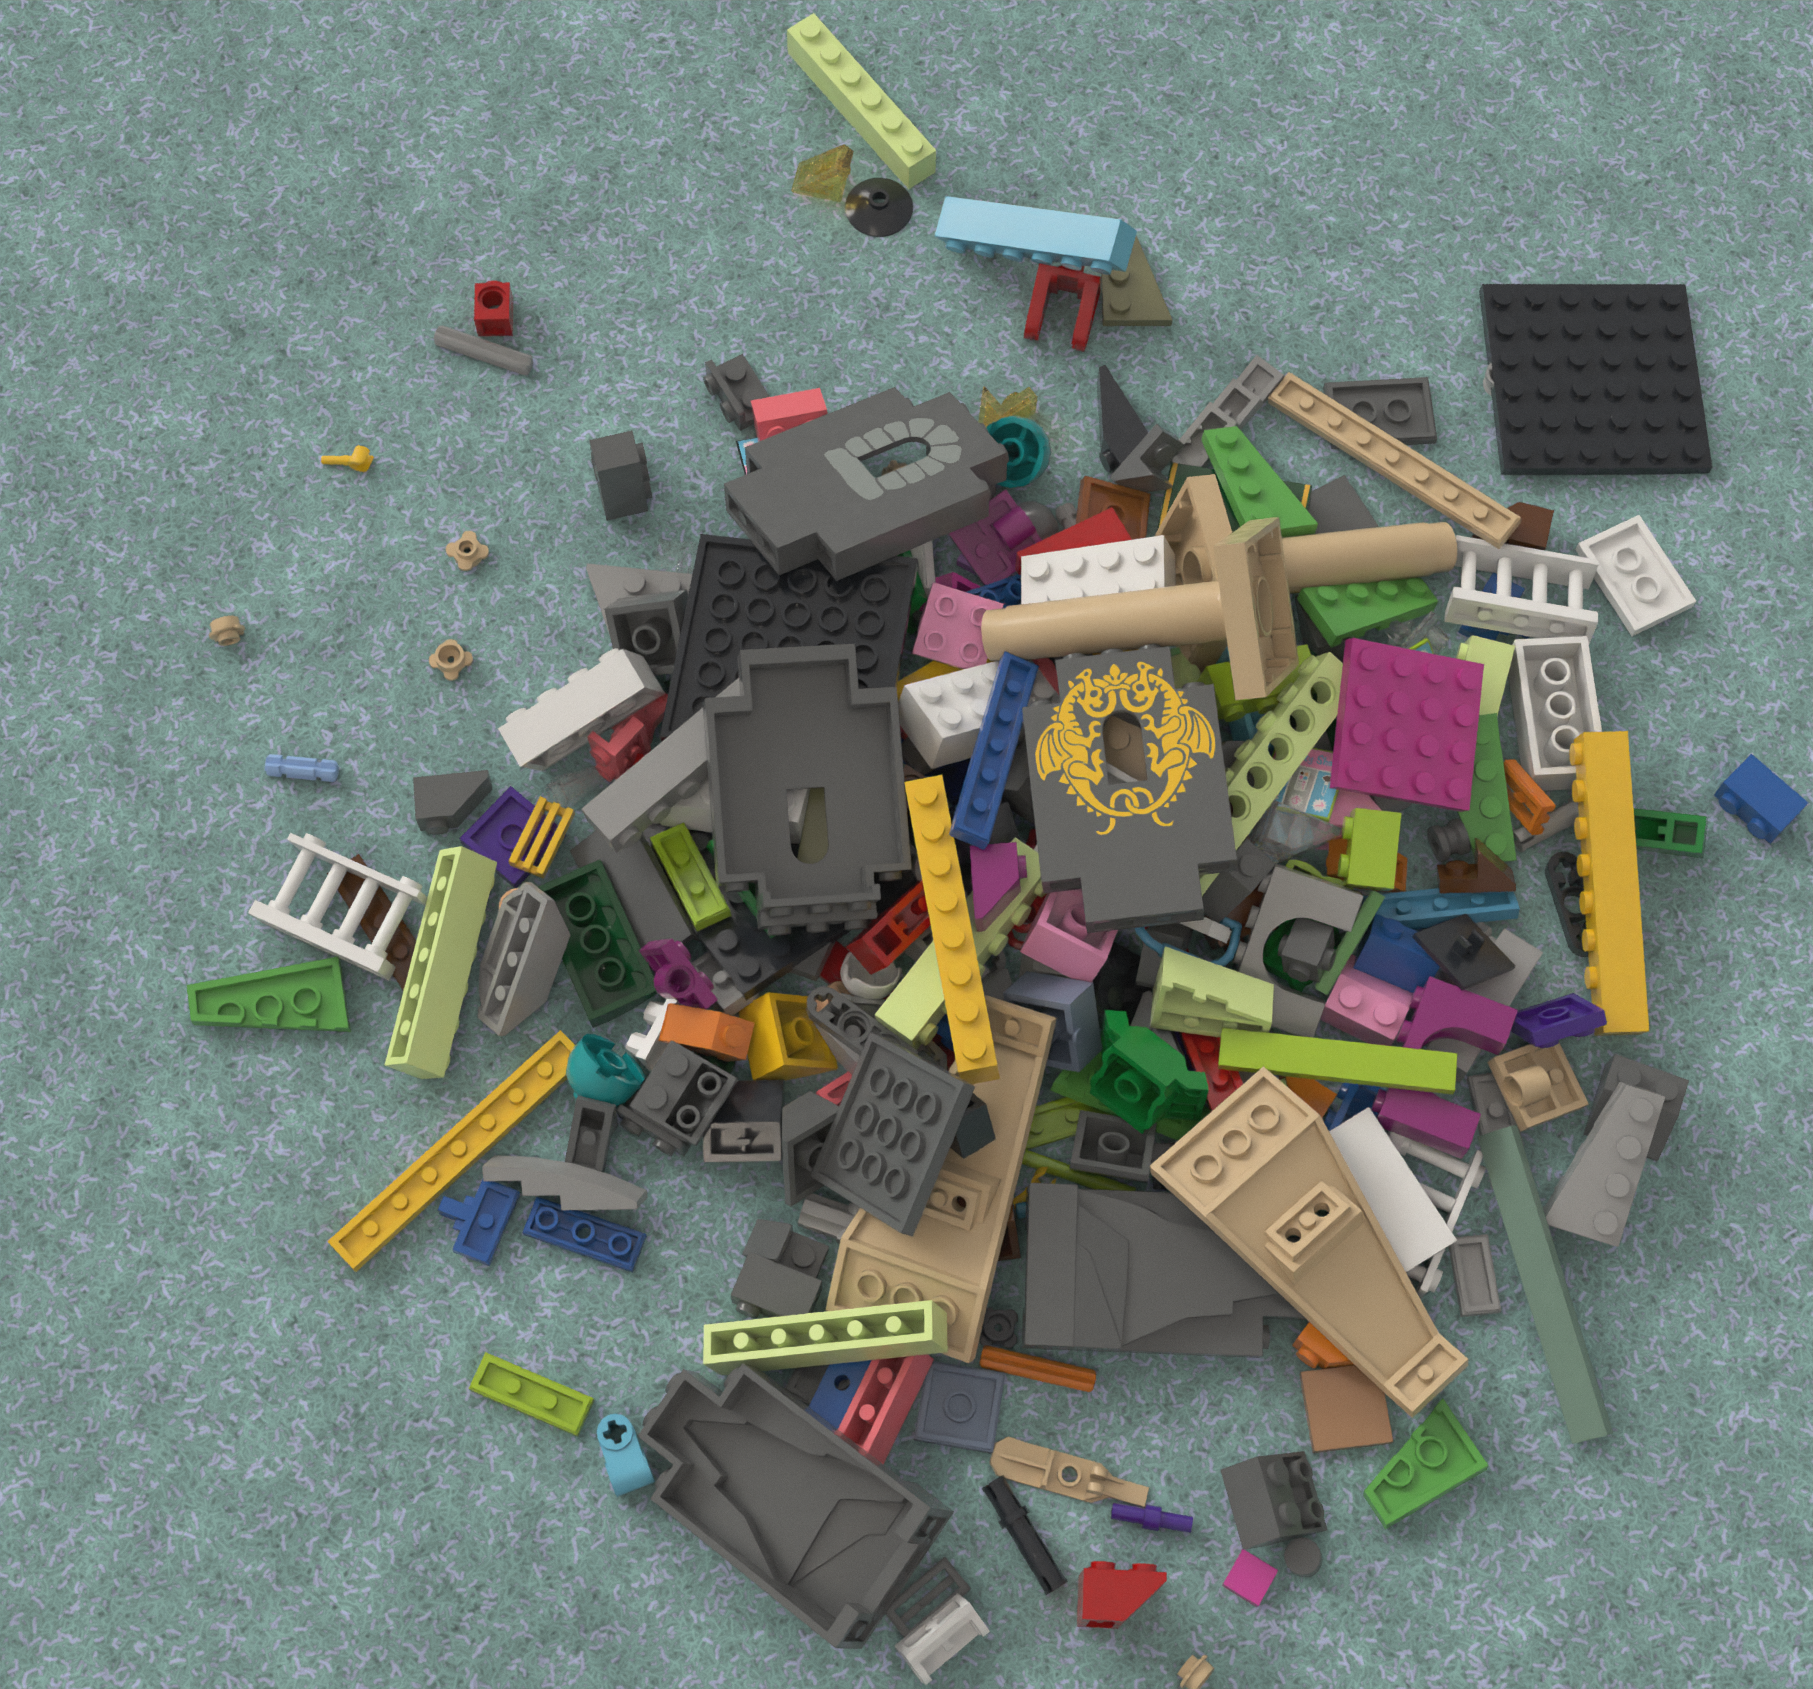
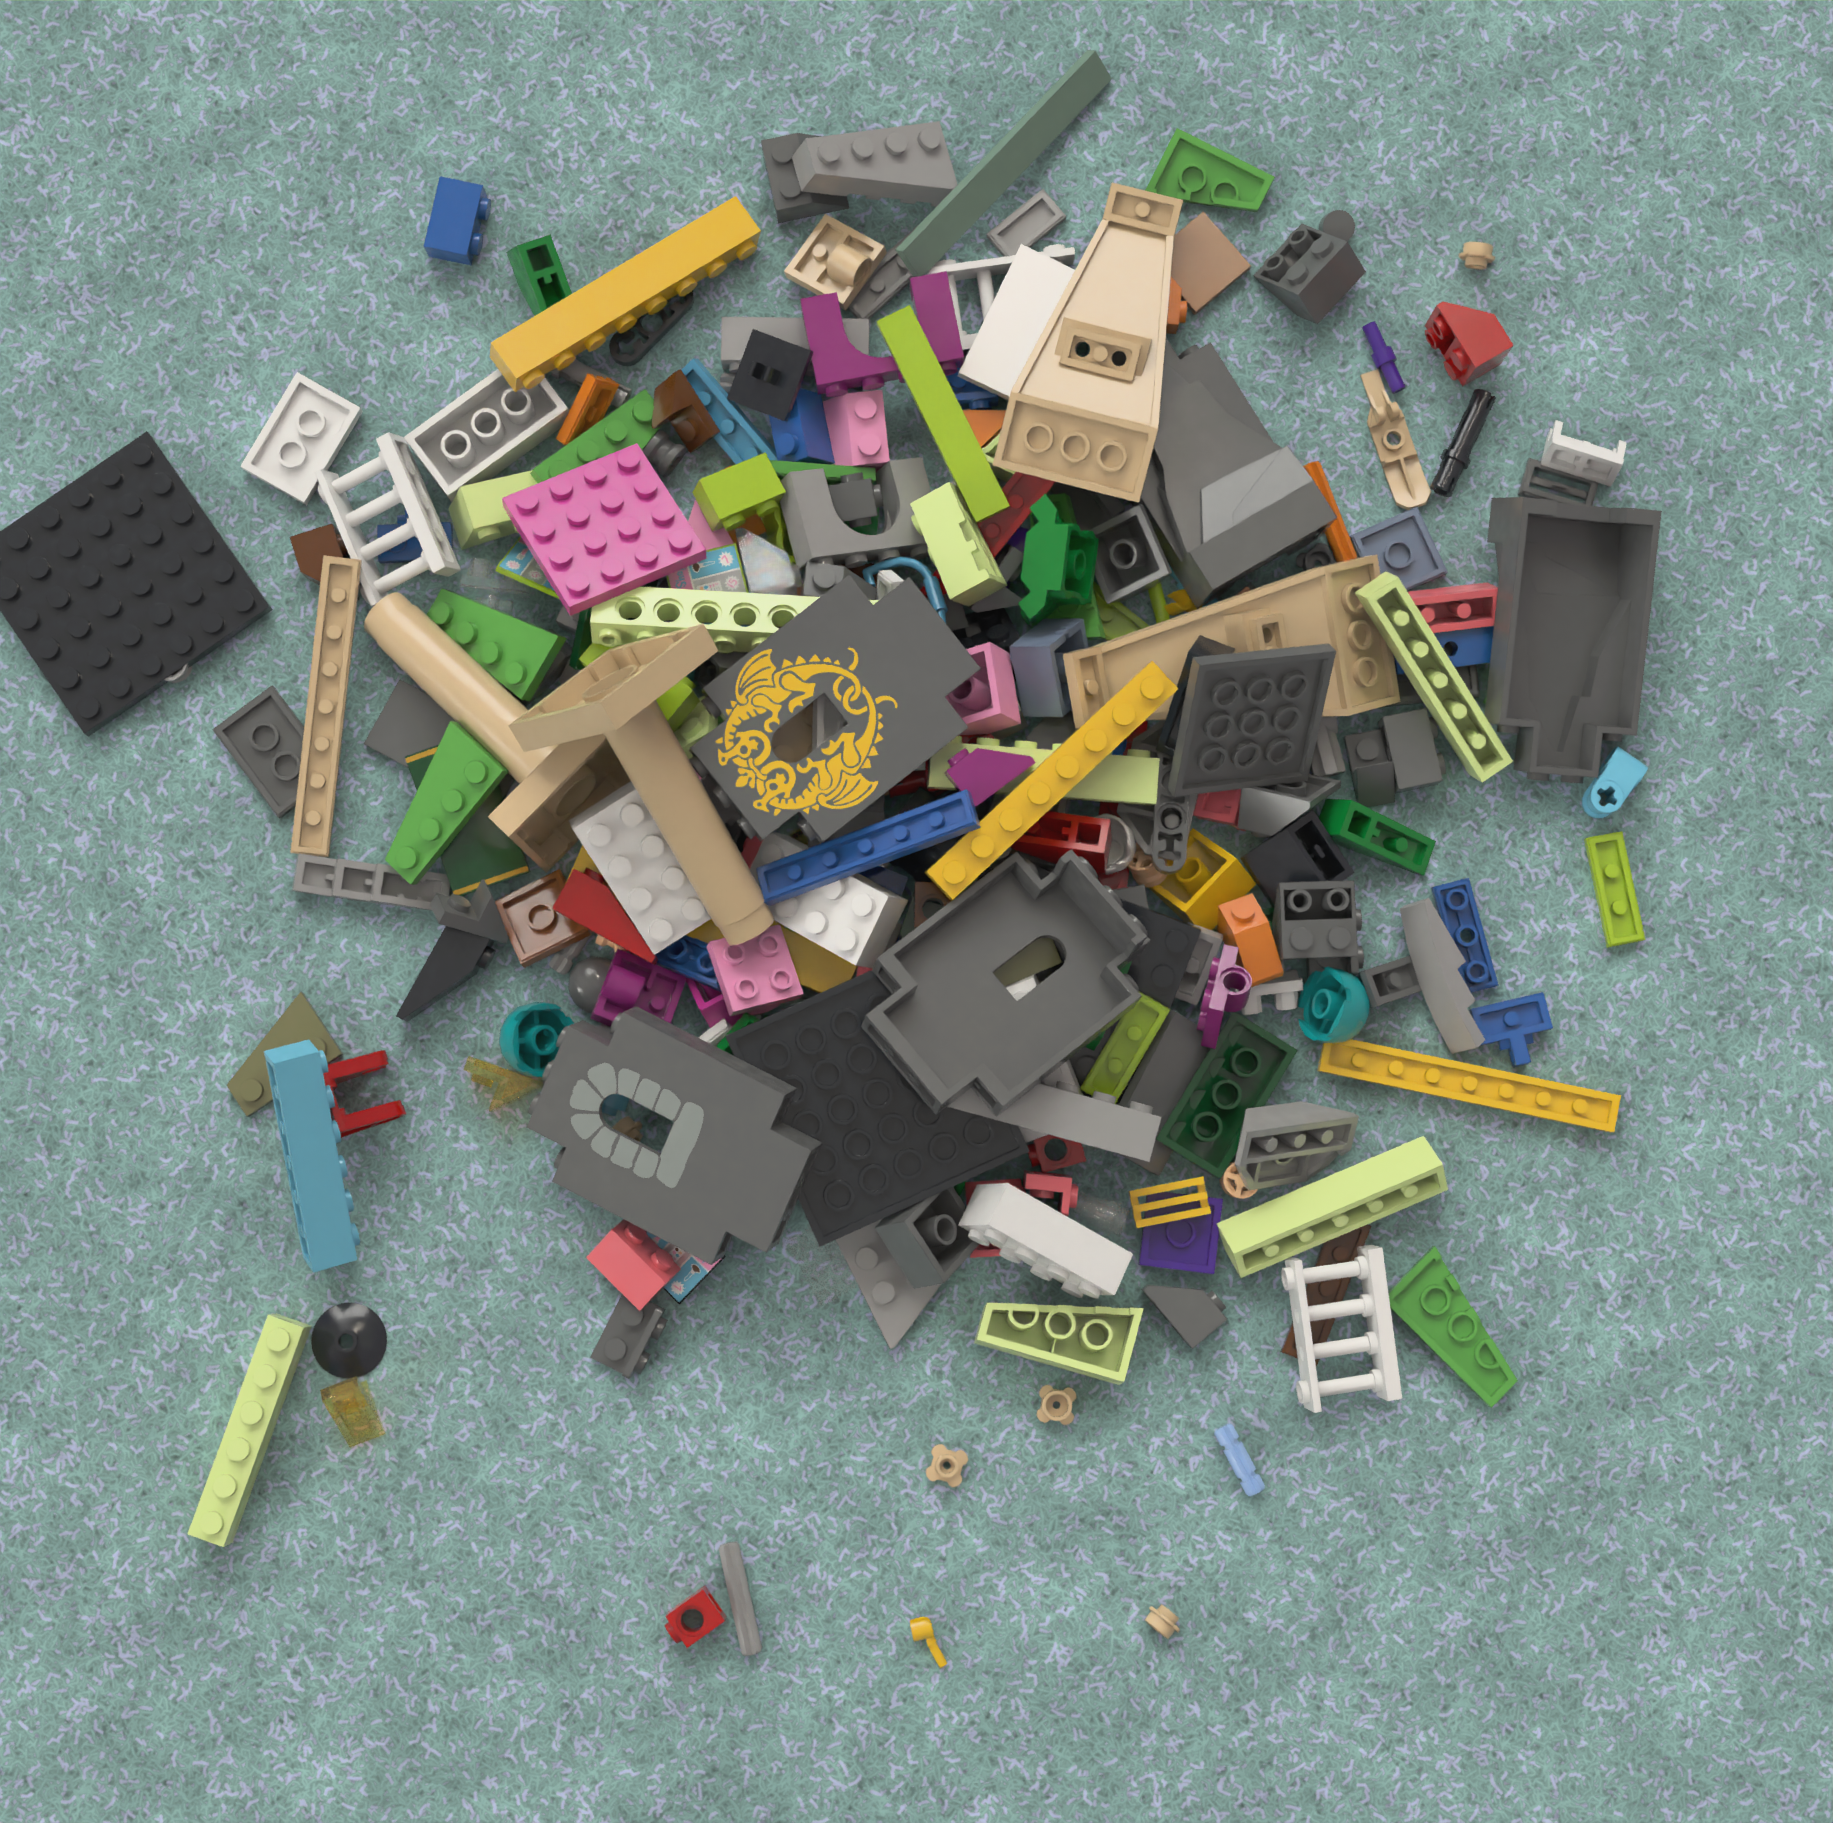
camera: 125 degrees left, 15 degrees up
dark grey wedge [589,431,653,521] -> none
dark pink tile [1222,1549,1278,1607] -> none
dark purple plate [1511,993,1607,1048] -> none
none -> yellowish green wedge [974,1303,1144,1385]
none -> green slope [1319,799,1436,876]

